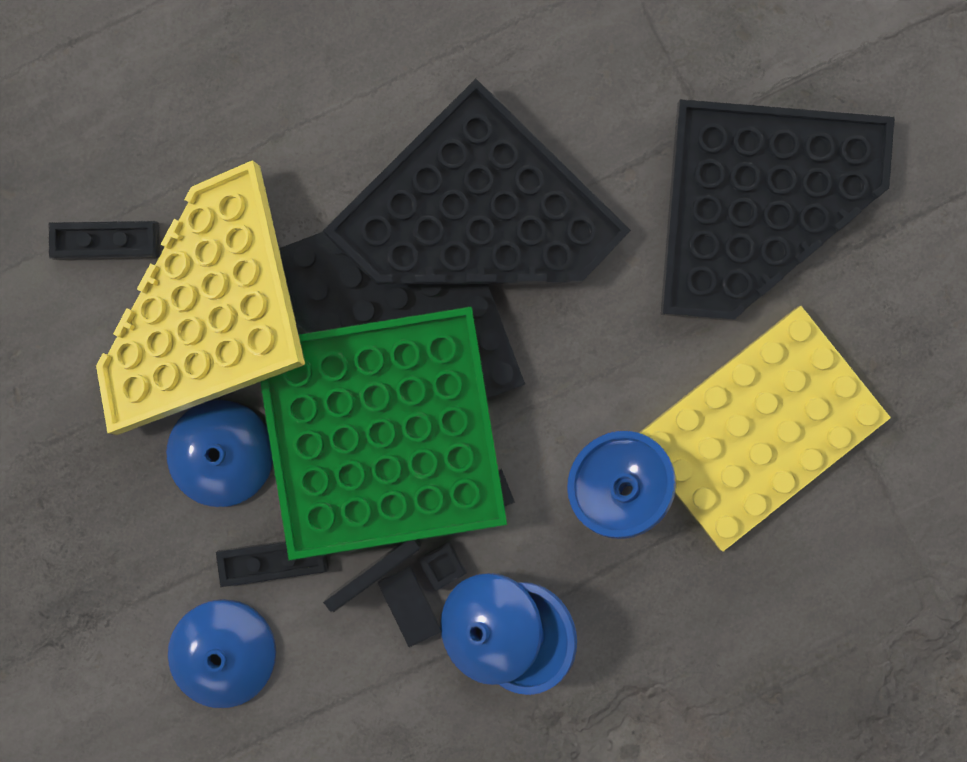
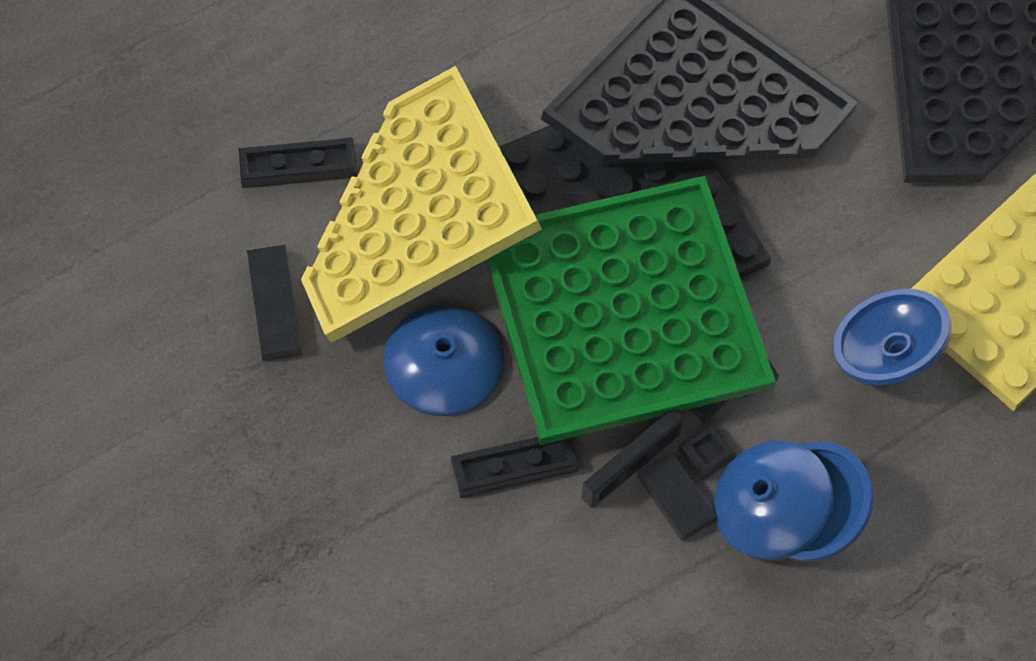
camera: 10 degrees left, 25 degrees down
blue dish [168,599,276,708] -> none
none -> black tile [247,245,302,361]

